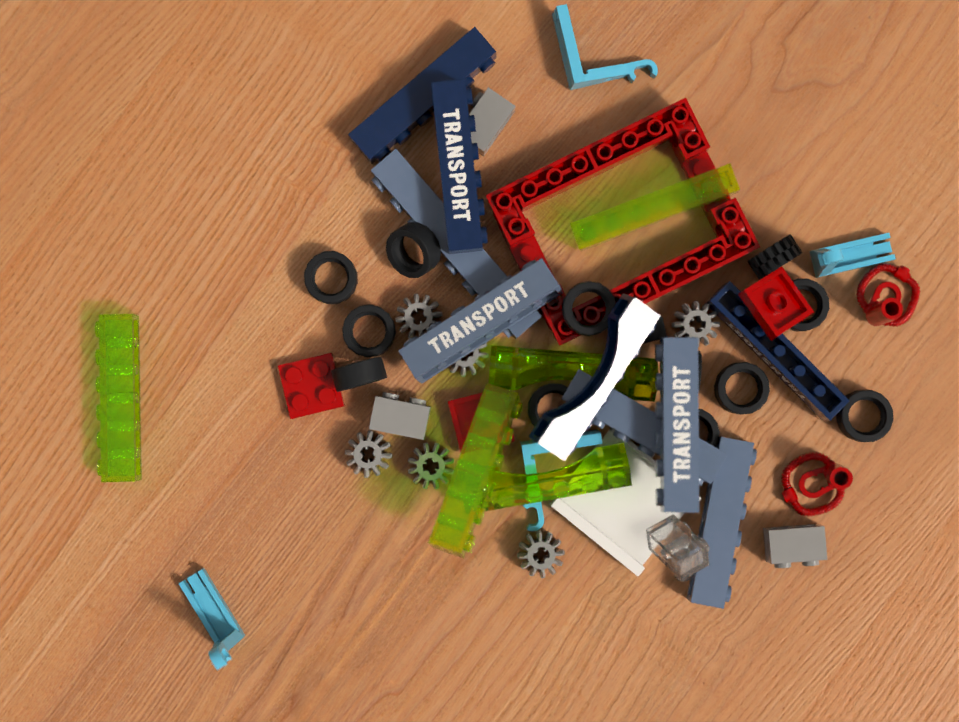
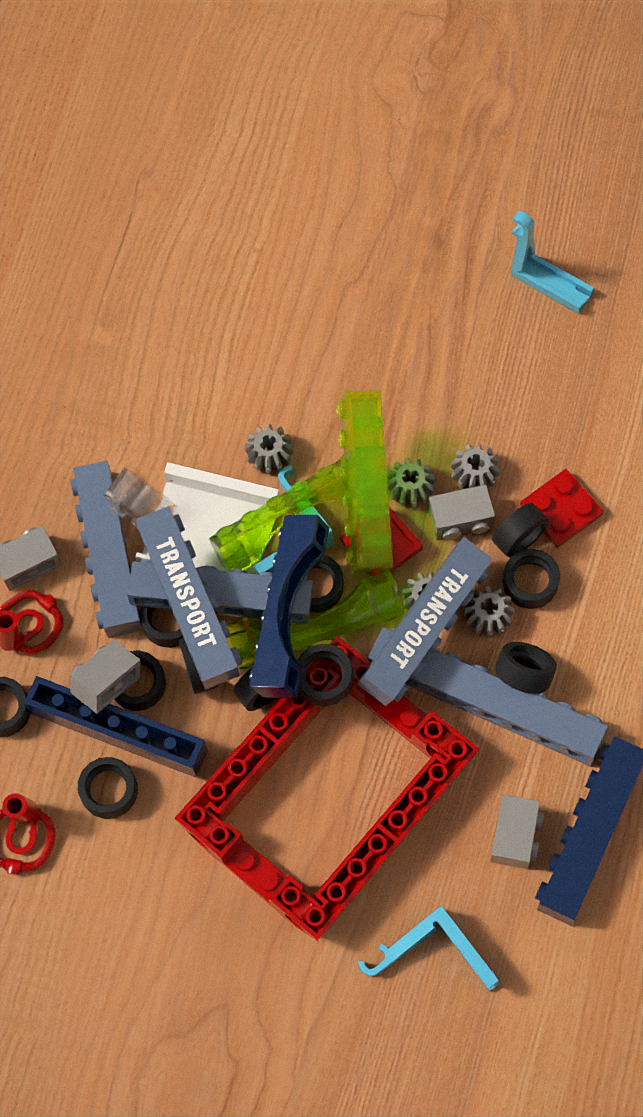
camera: 160 degrees right, 20 degrees down
black tyre [304,251,358,304] -> none
dark blue brick [431,79,488,254] -> none
clear neon green brick [570,163,740,251] -> none
light grey gear [671,301,720,347] -> none
red plate [738,266,814,341] -> none
black tyre [747,234,803,280] -> none
medium azure hinge [810,233,896,278] -> none
none -> light grey brick [70,639,140,714]

